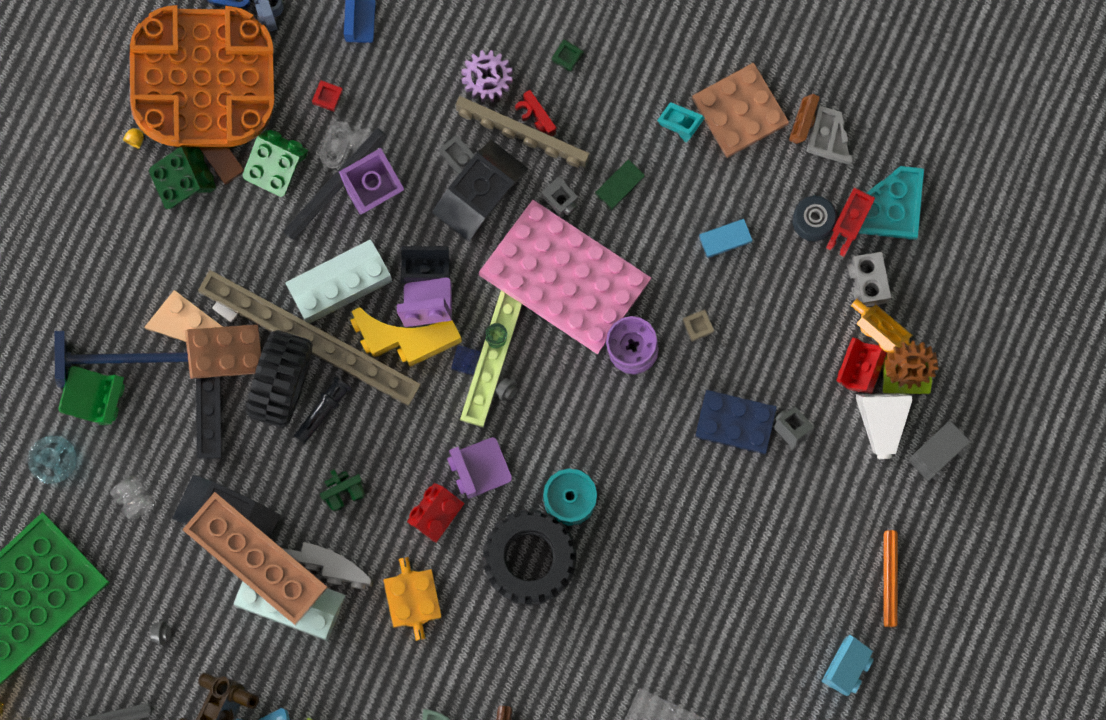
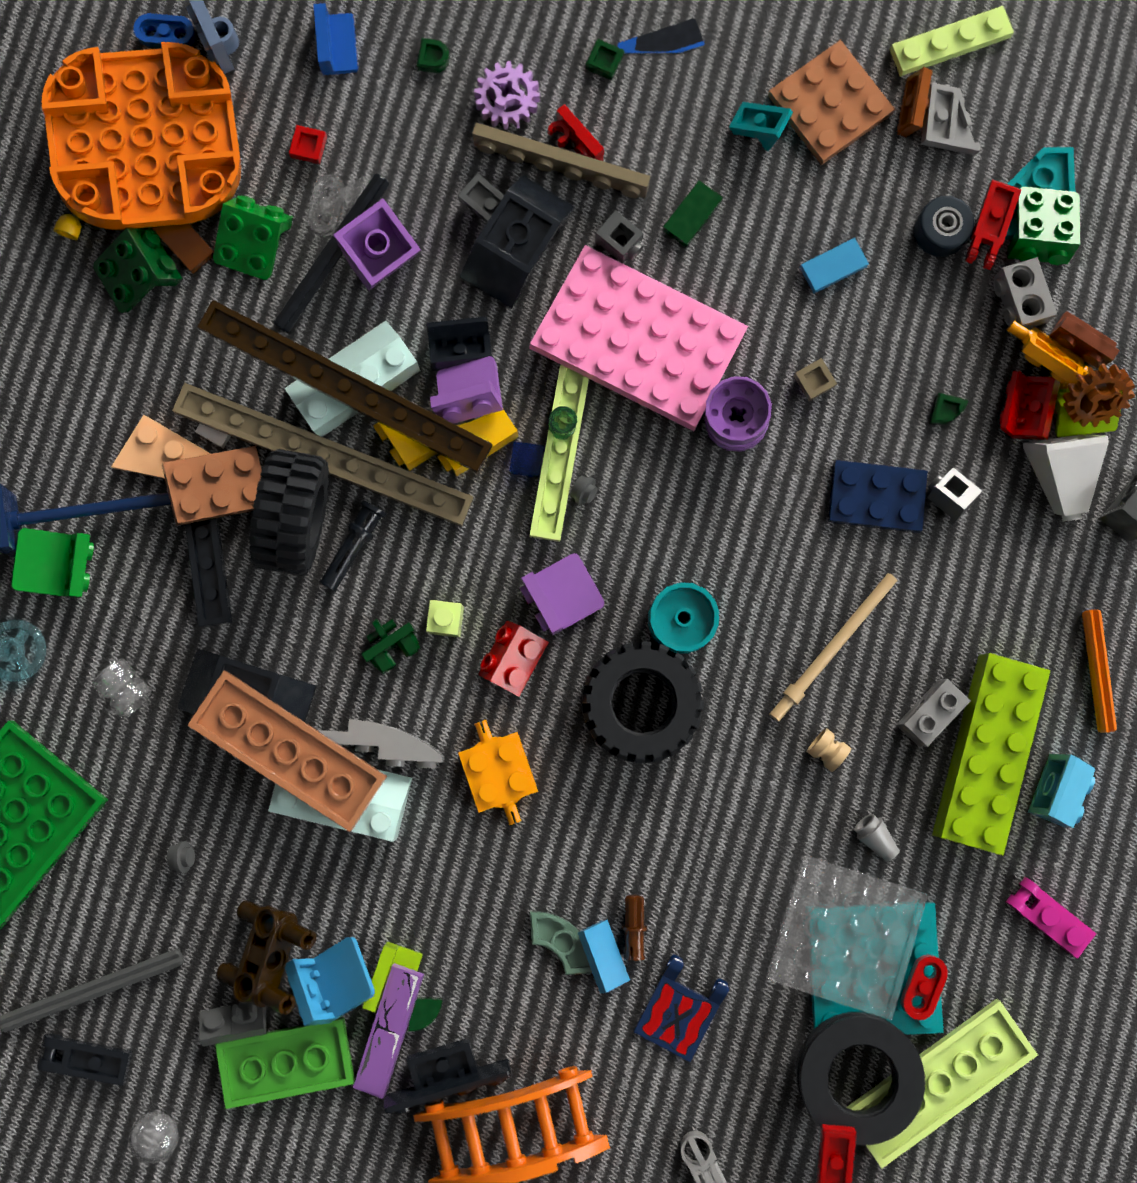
camera: 10 degrees left, 5 degrees up
none -> dark brown plate [197,300,492,474]
none -> dark green tile [417,38,450,73]
none -> yellowish green brick [426,600,464,638]
none -> black sticker [617,18,704,53]
none -> tan bar [769,573,897,722]
none -> tan wheel [807,728,851,772]
none -> light grey cone [854,814,900,862]
none -> yellowish green plate [890,6,1014,76]
none -> light grey brick [896,679,971,747]
none -> dark green tile [929,393,969,425]
none -> lime brick [932,653,1051,856]
none -> green bracket [1008,187,1080,265]
none -> copper bracket [1049,311,1120,369]

